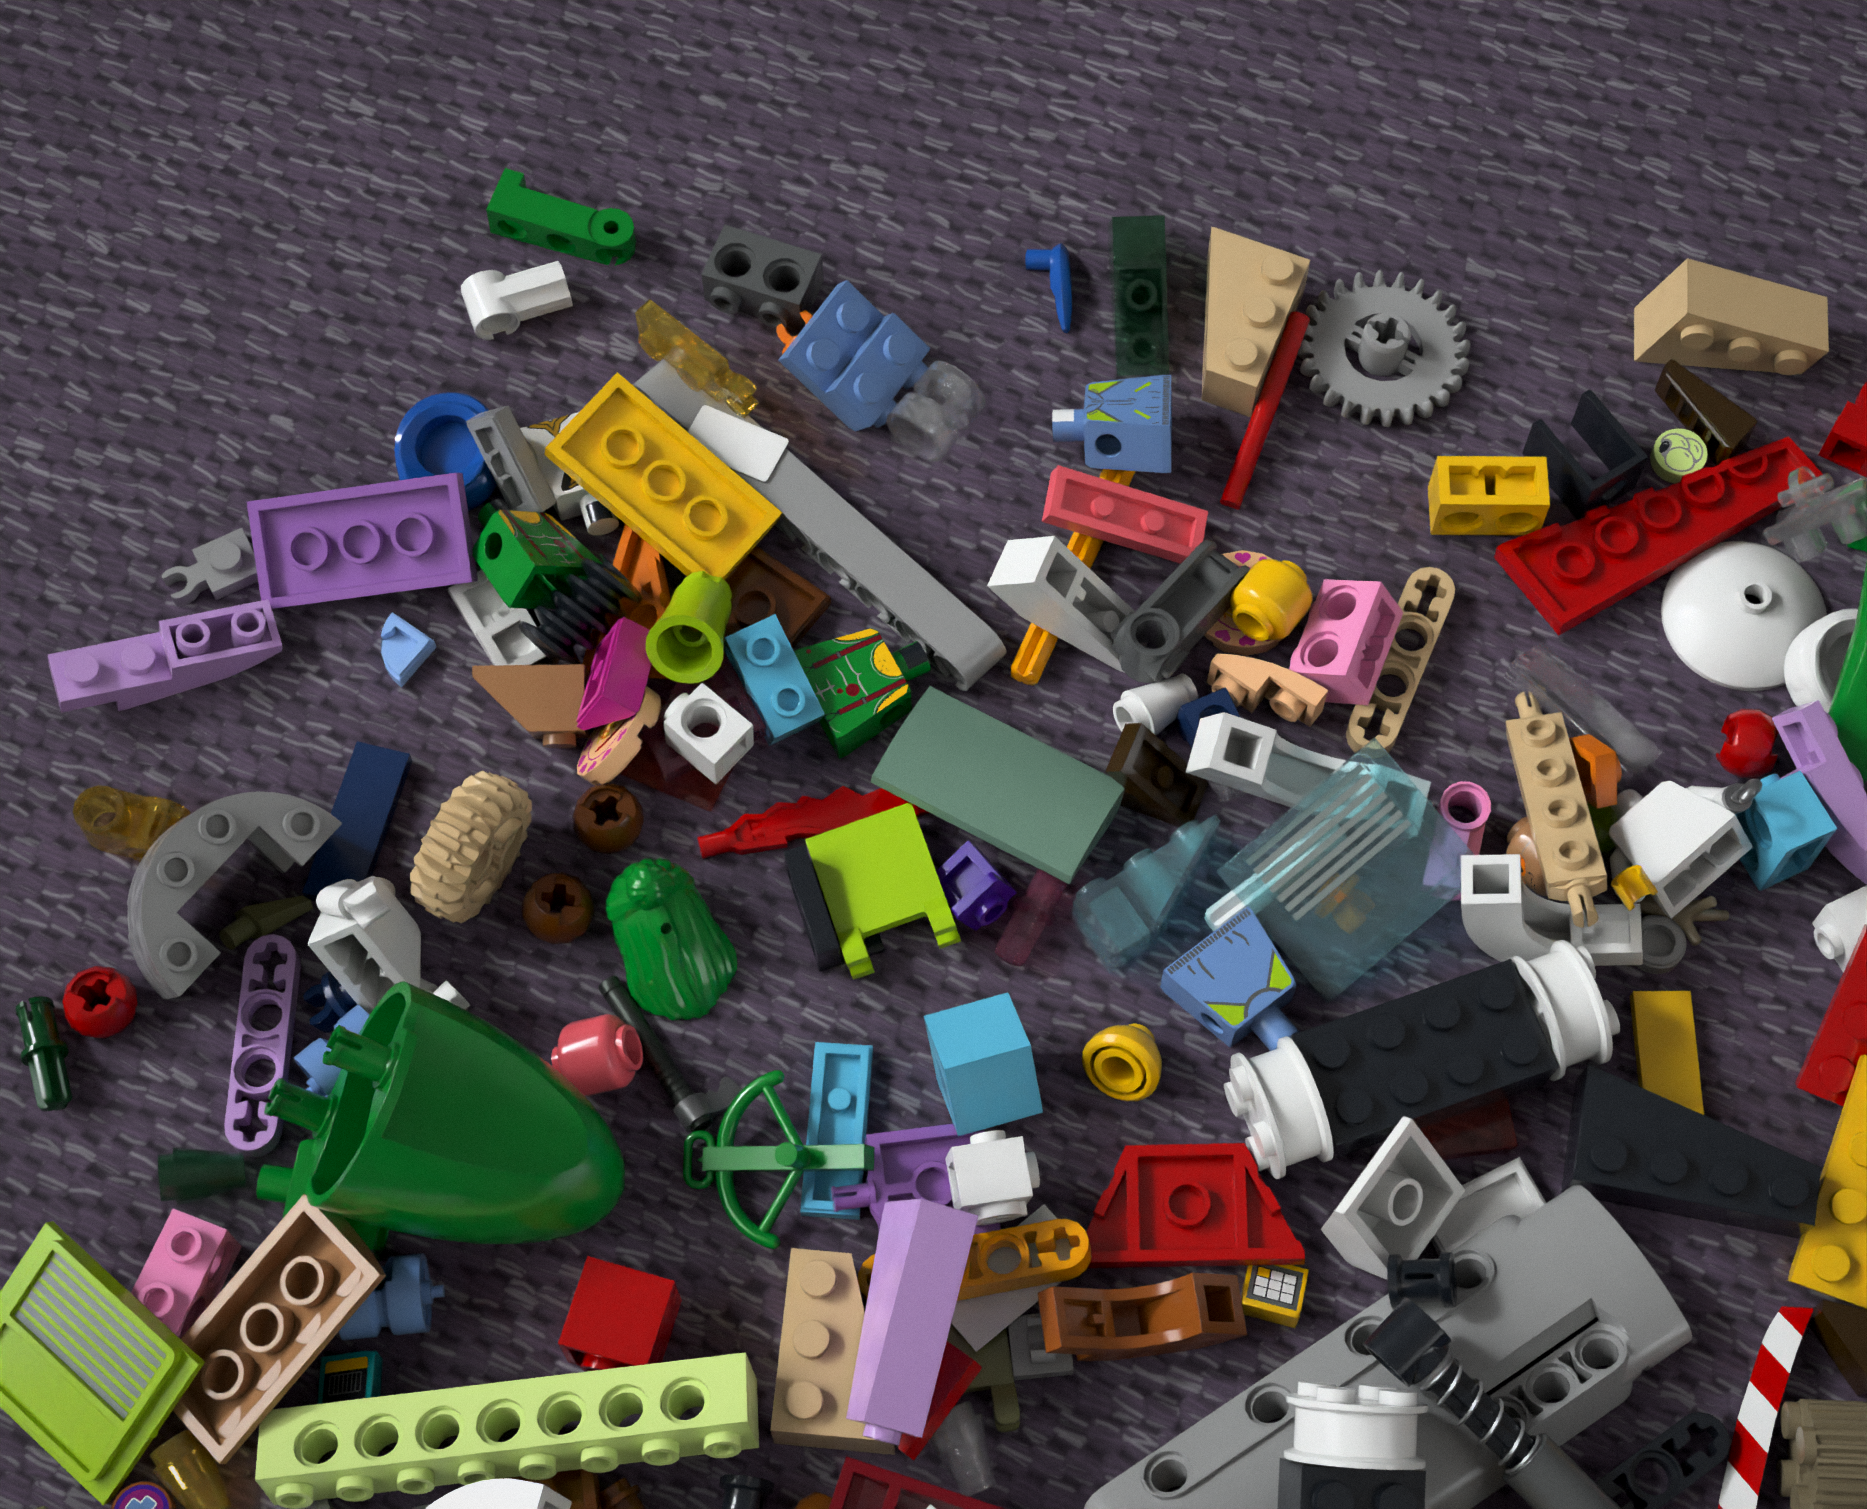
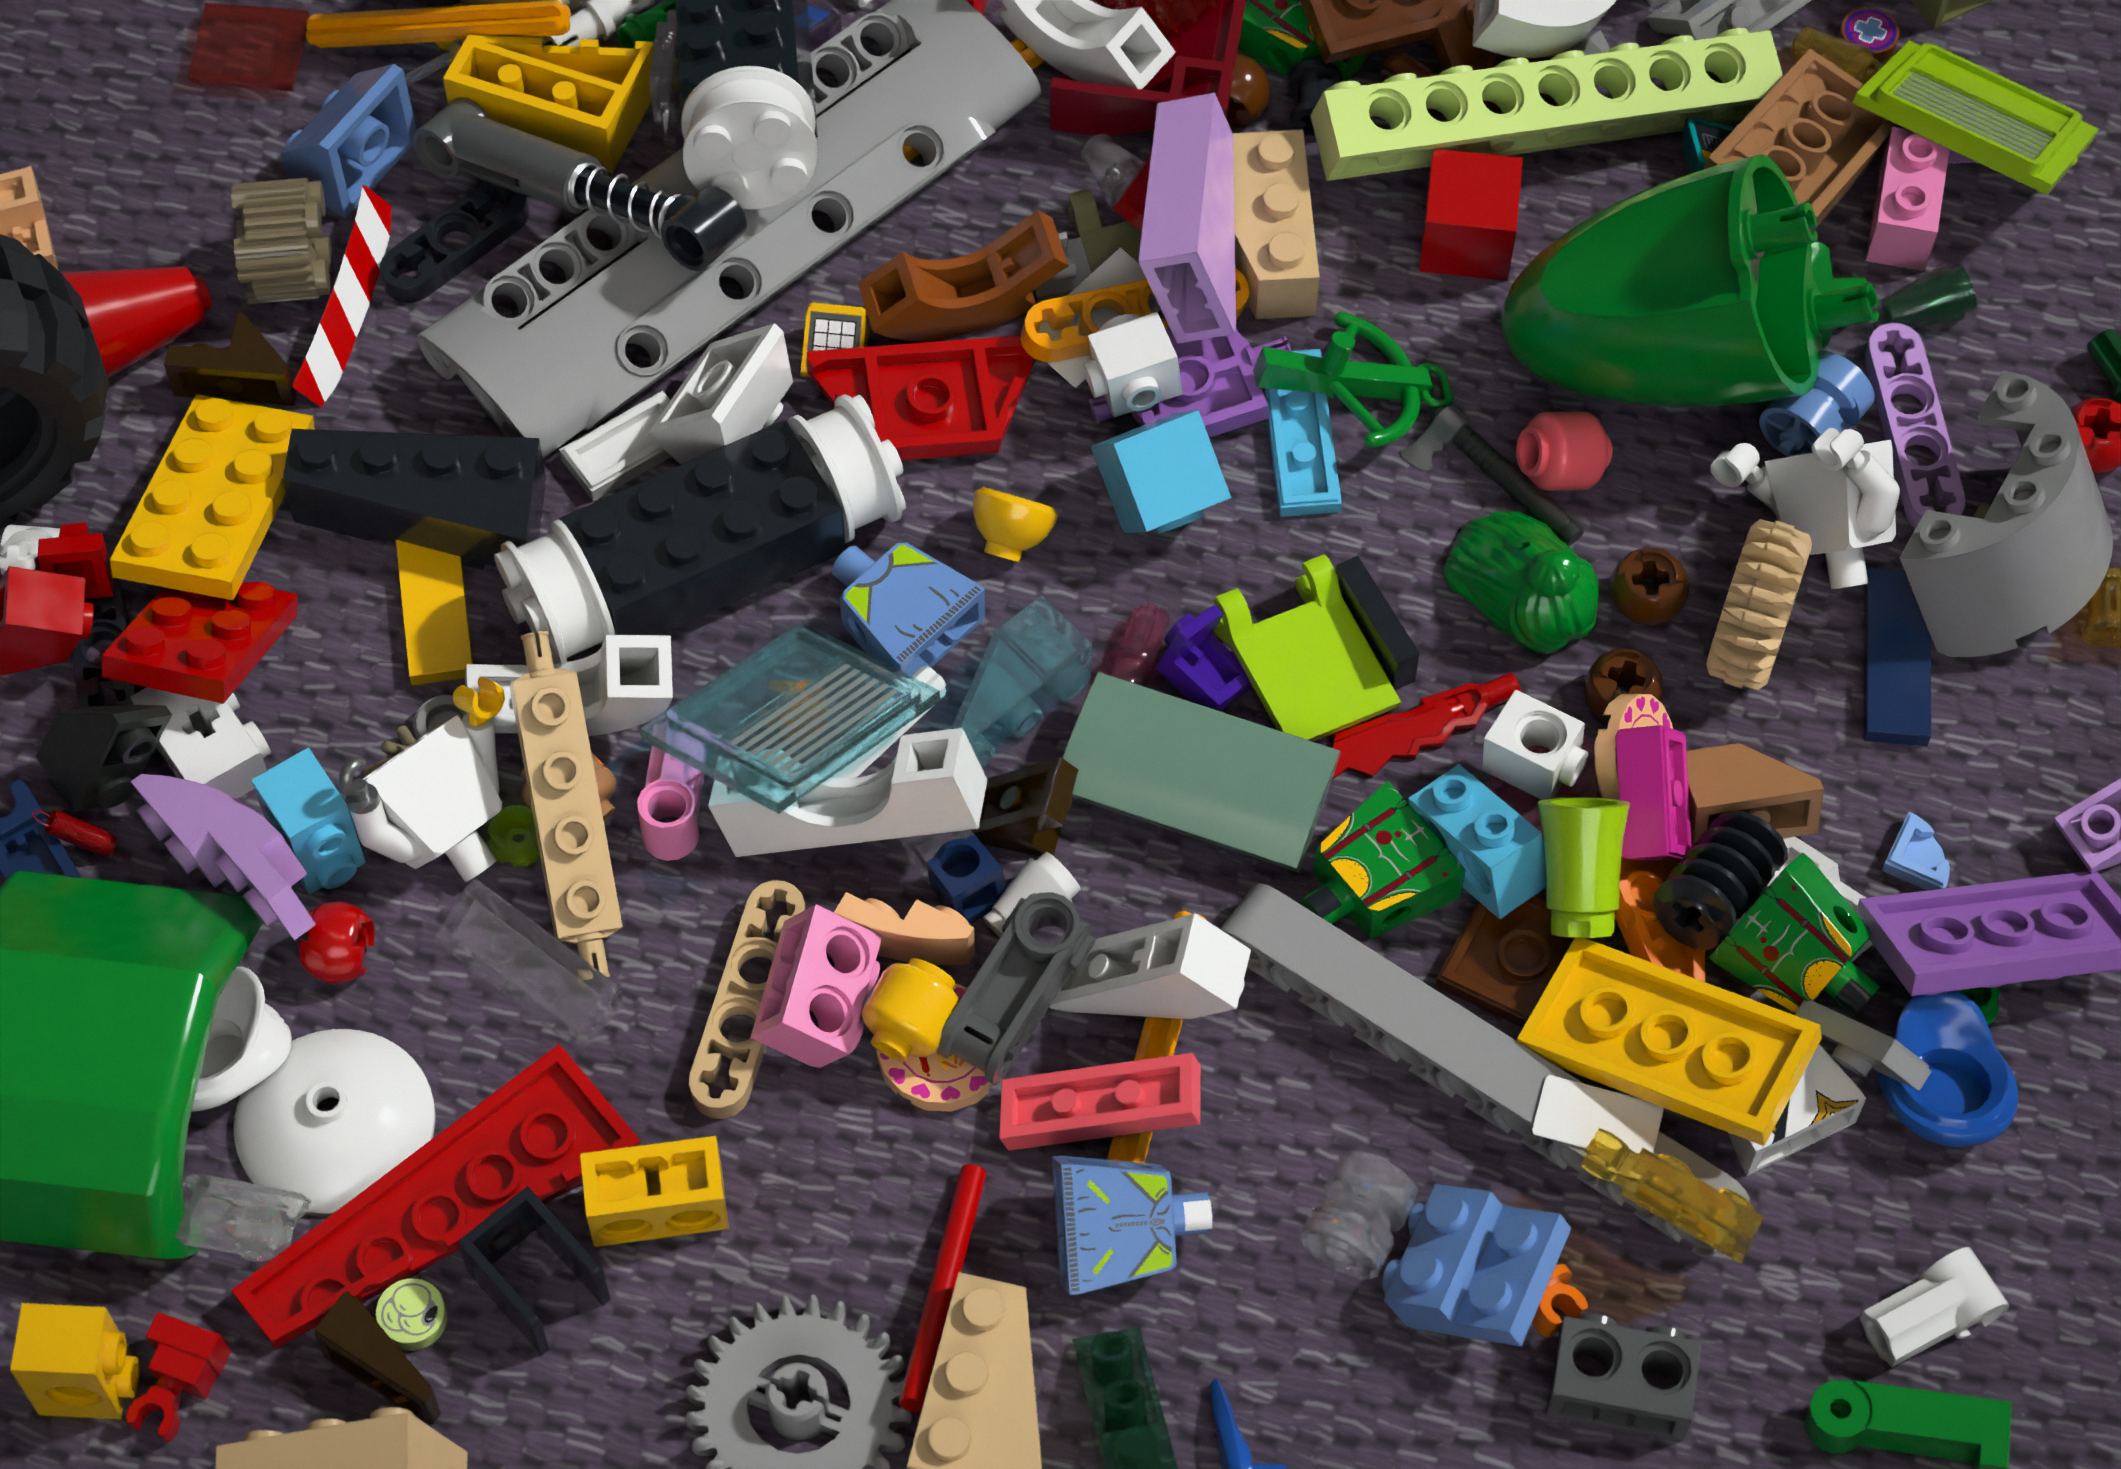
camera: 170 degrees right, 5 degrees down
black bush [1387,1252,1457,1310] -> none
orange plate [1569,734,1622,809] -> none

